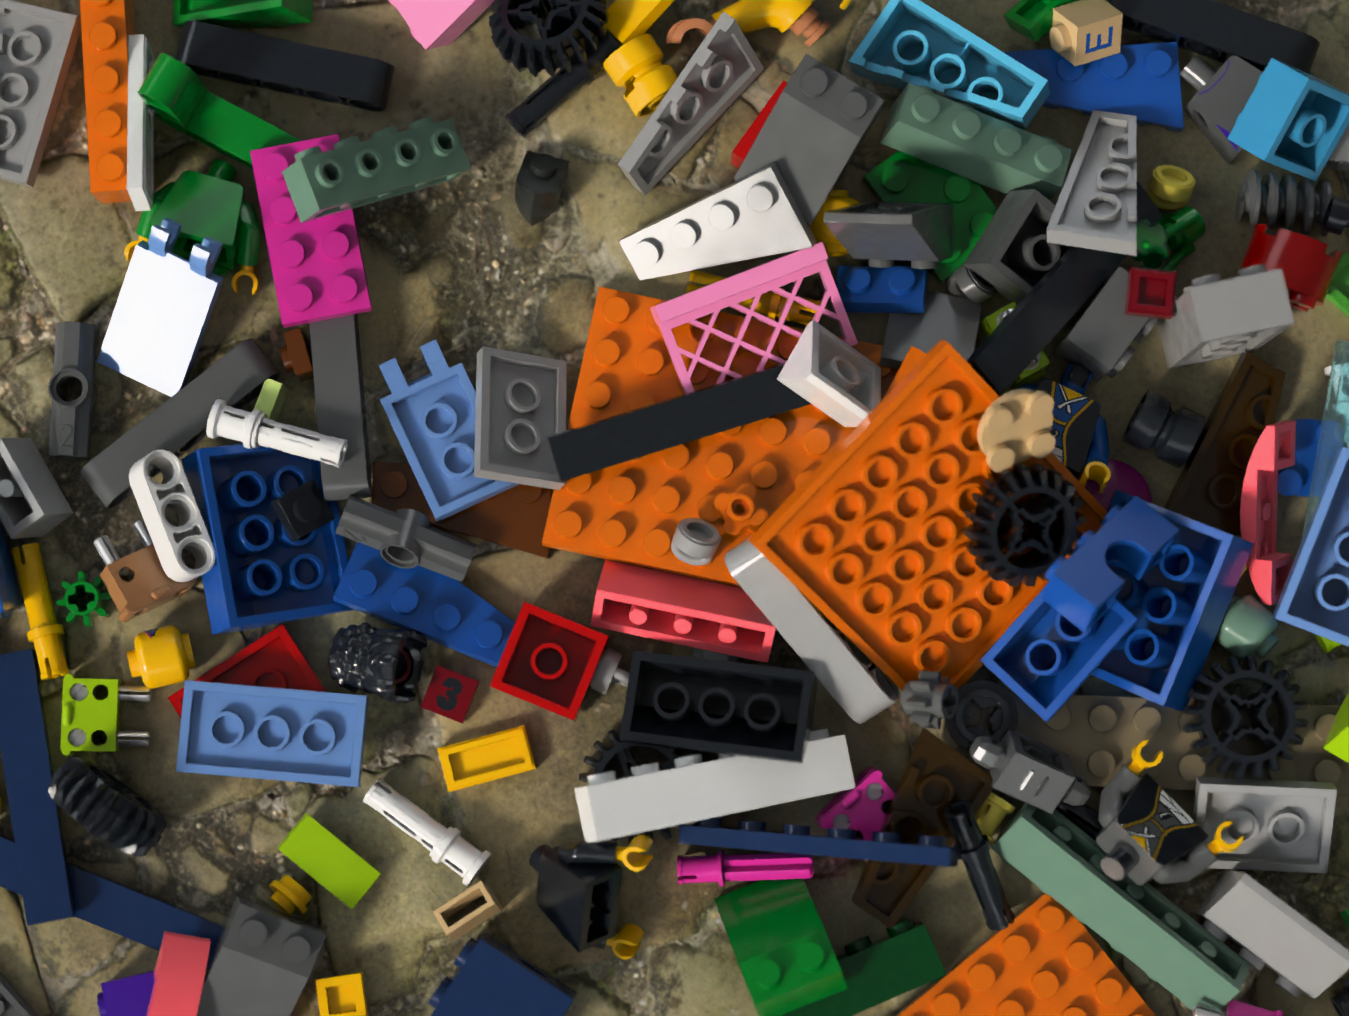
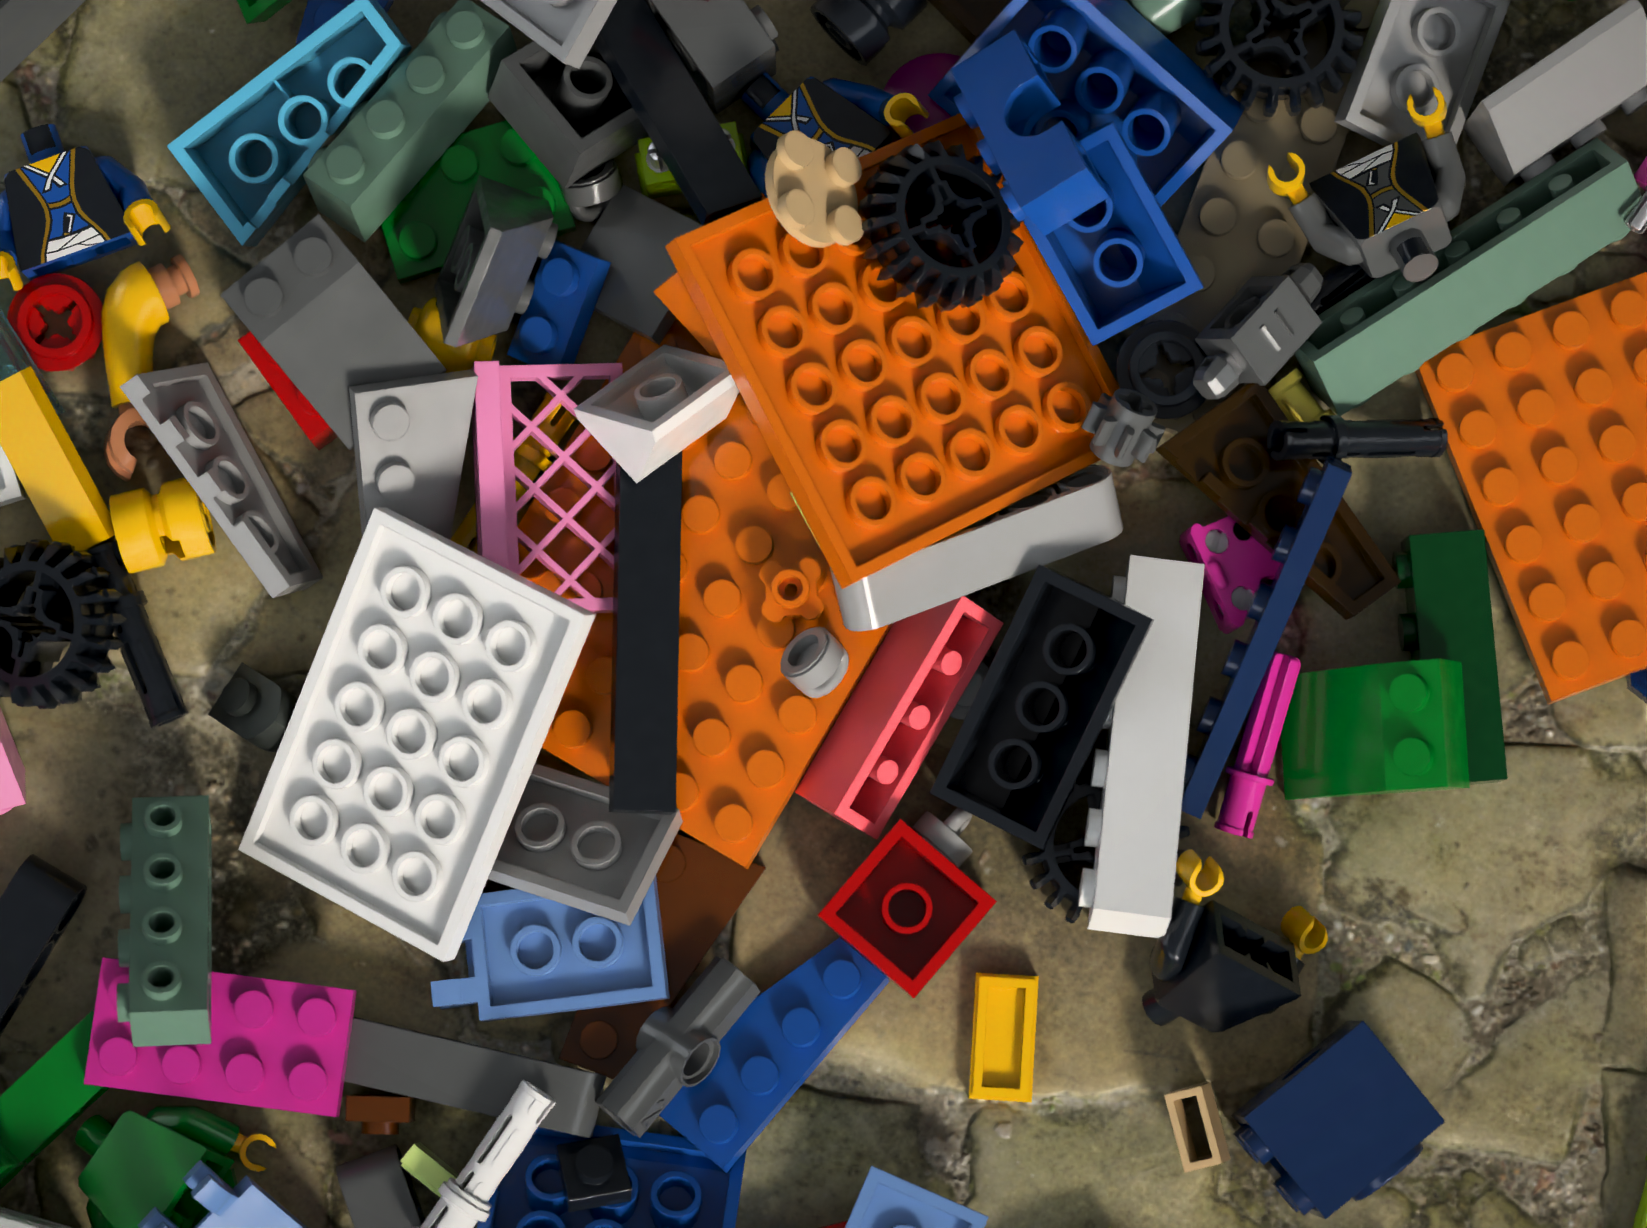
camera: 70 degrees left, 0 degrees up
black hair [327,623,427,703] -> none
white pin [363,778,492,887] -> none
dark red tile [421,665,480,724] -> none
none -> white plate [238,507,596,962]

